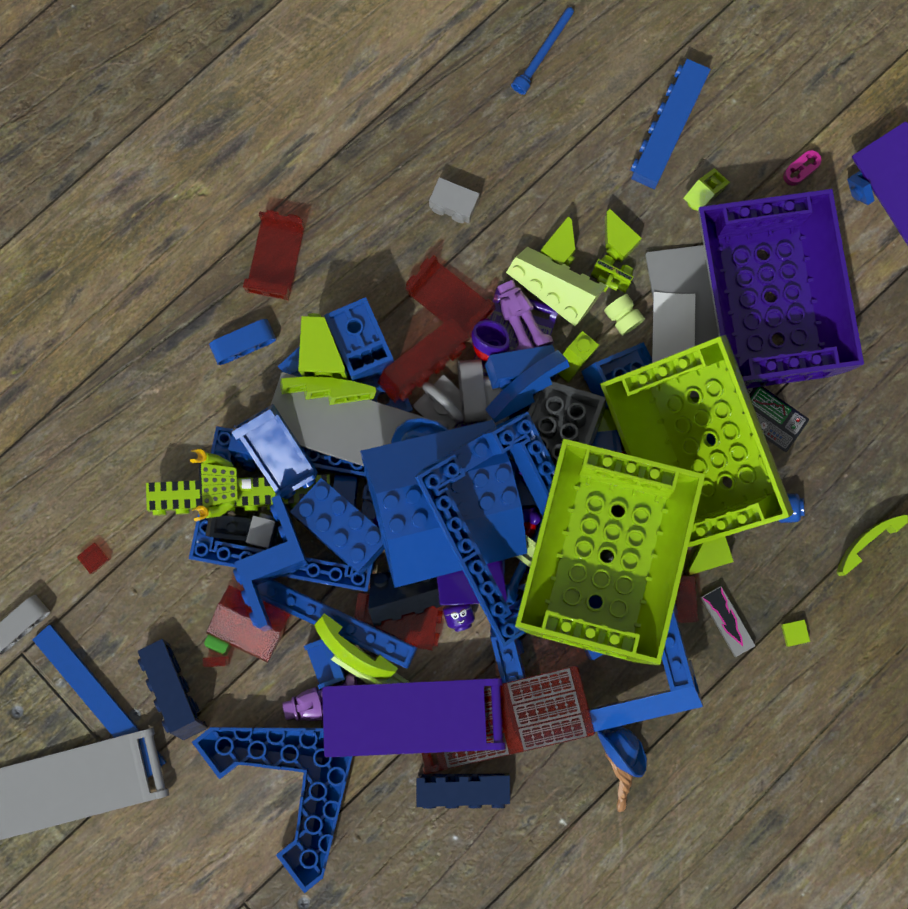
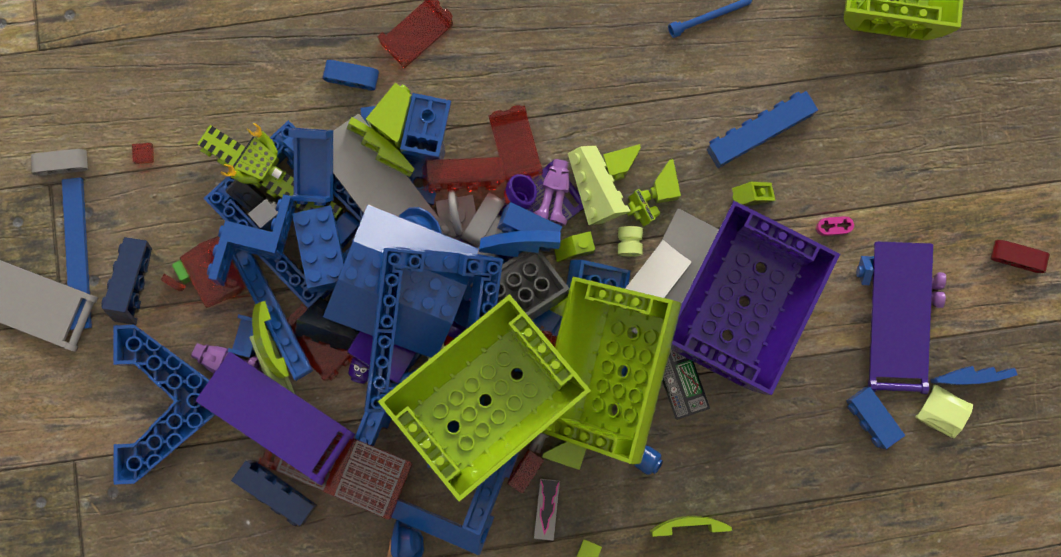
camera: 30 degrees right, 0 degrees up
light grey brick [429,177,480,223] -> none

